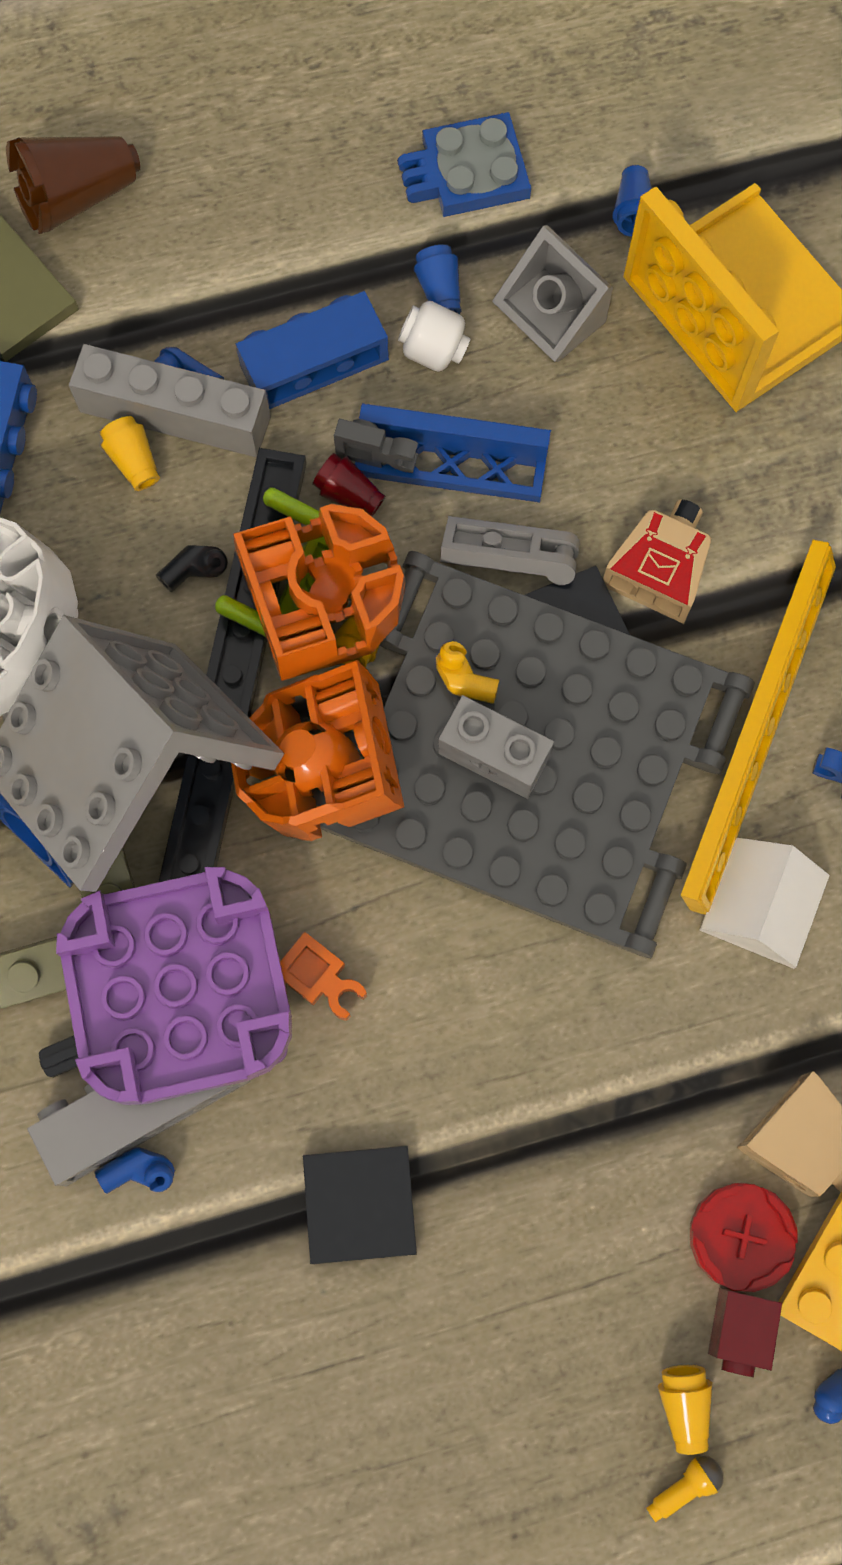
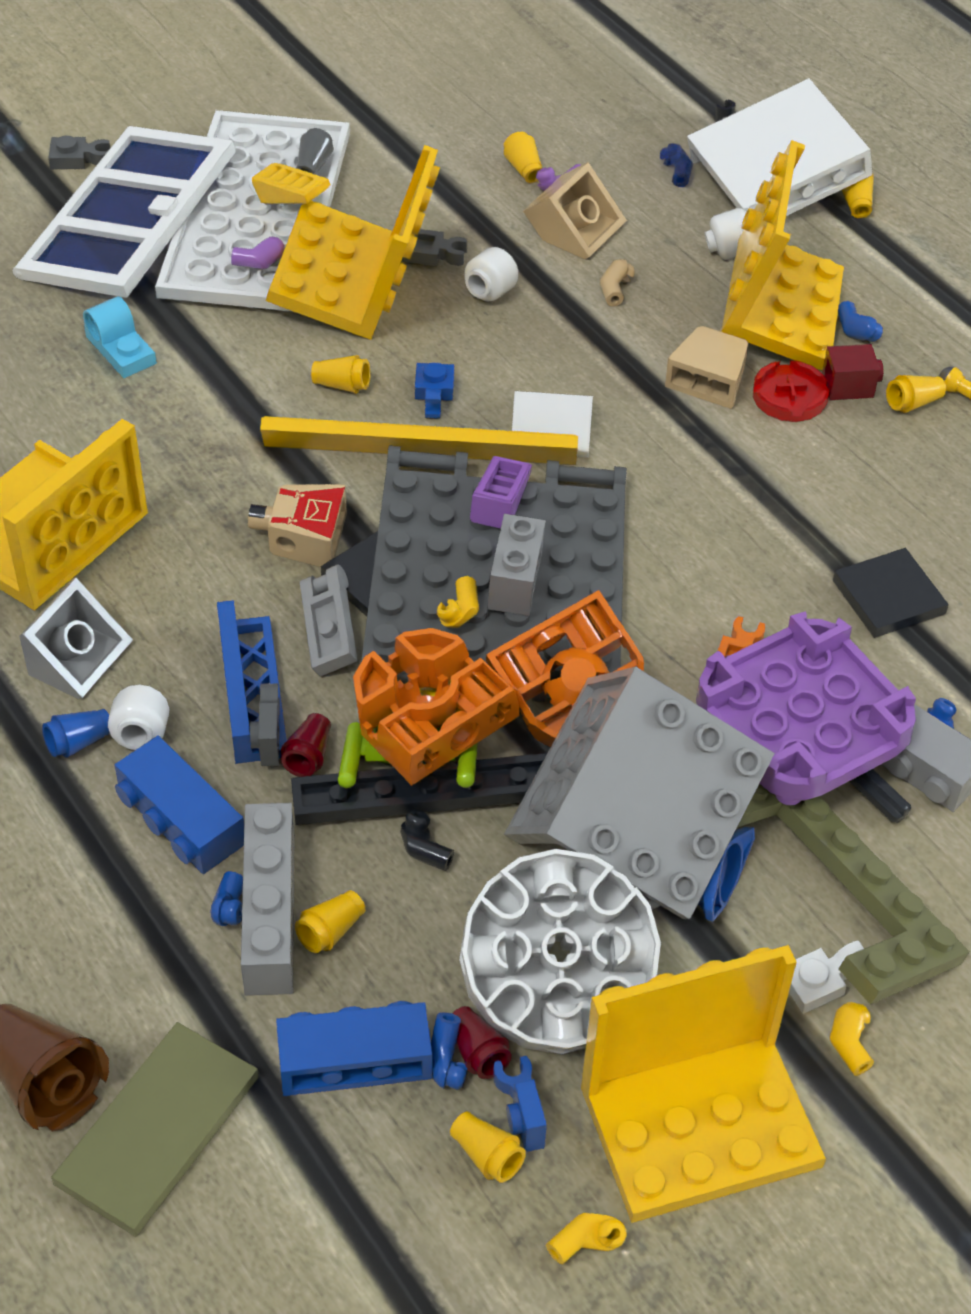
camera: 110 degrees left, 25 degrees down
none -> medium lavender slope [470,456,532,529]

